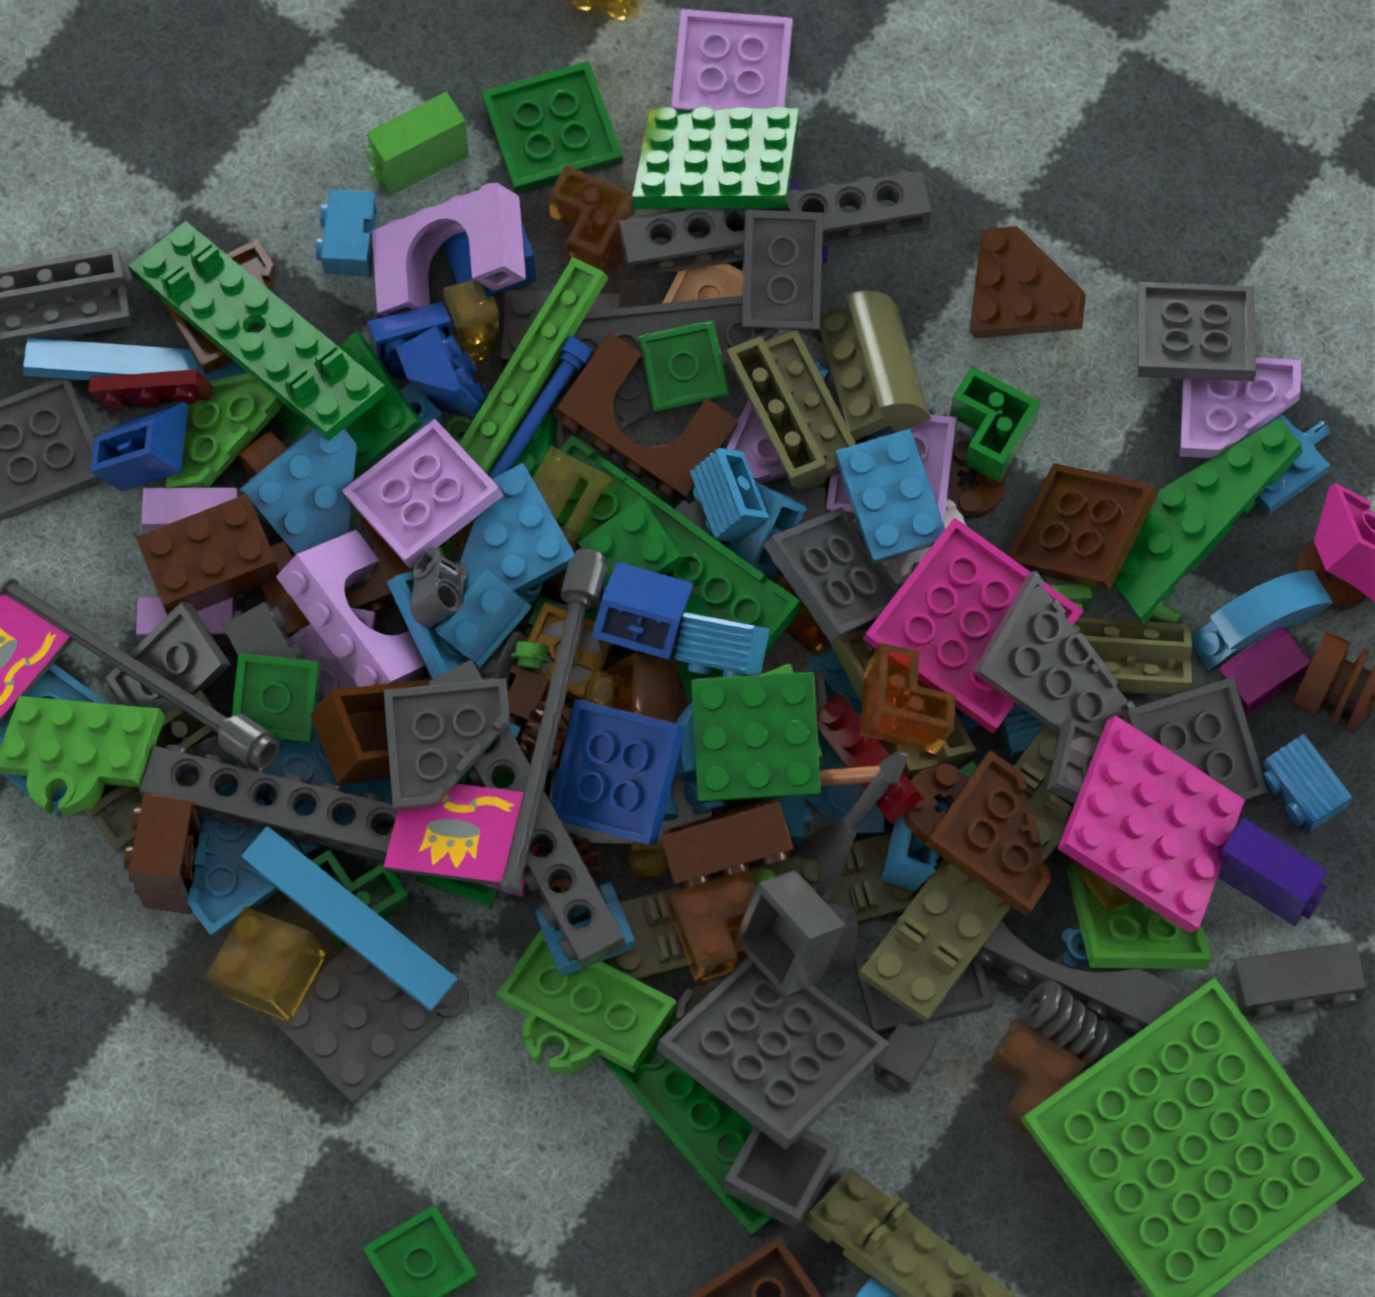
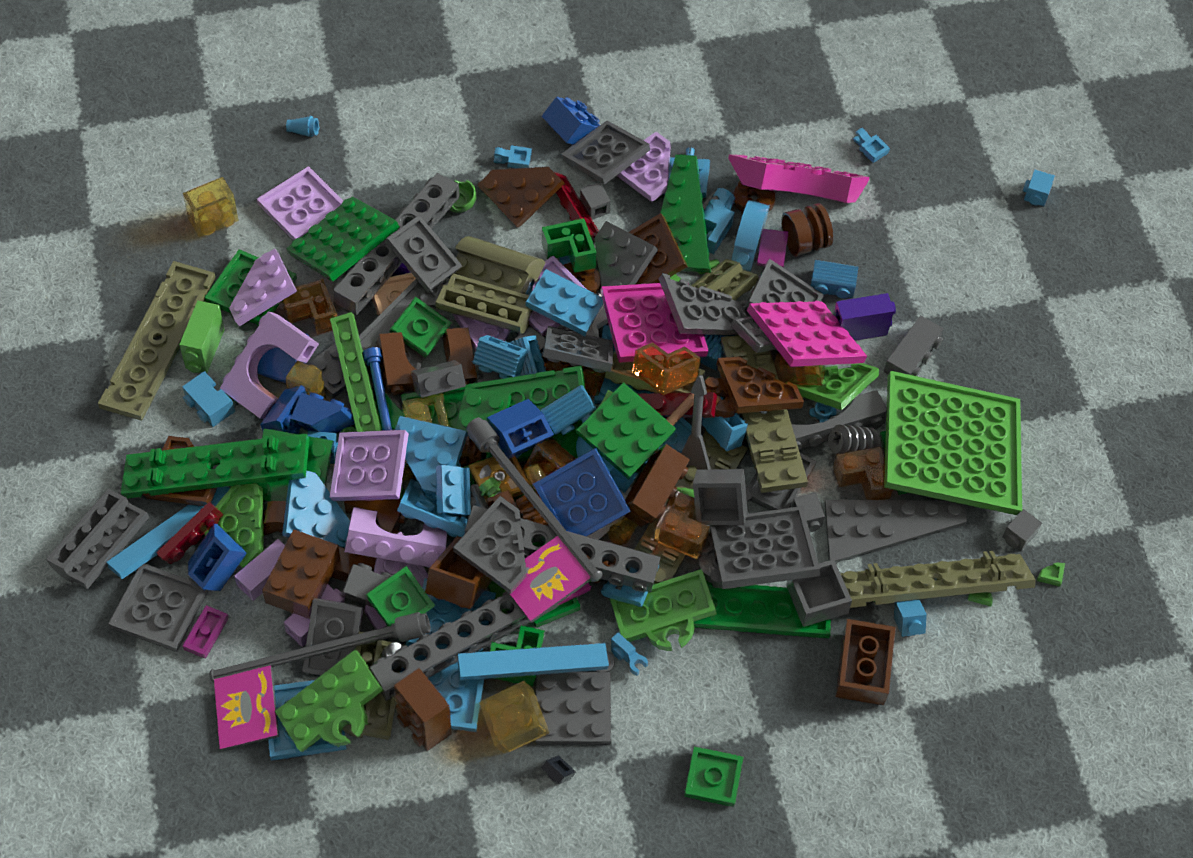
camera: 50 degrees left, 10 degrees down
dark grey piece [410,546,467,628] -> none
none -> olive piece [98,261,215,421]
none -> magenta plate [183,605,229,659]
none -> lavender plate [229,248,297,326]
none -> dark grey brick [411,360,466,398]
none -> bright green hair [450,180,476,213]
none -> dark azure plate [494,145,532,168]
none -> black plate [541,755,576,785]
none -> blue slope [542,97,600,144]
none -> dark red plate [554,172,599,243]
none -> dark grey brick [580,182,611,220]
none -> dark grey plate [594,221,658,288]
none -> dark azure plate [611,633,648,676]
none -> dark azure plate [702,188,735,254]
none -> dark grey wing [824,500,967,563]

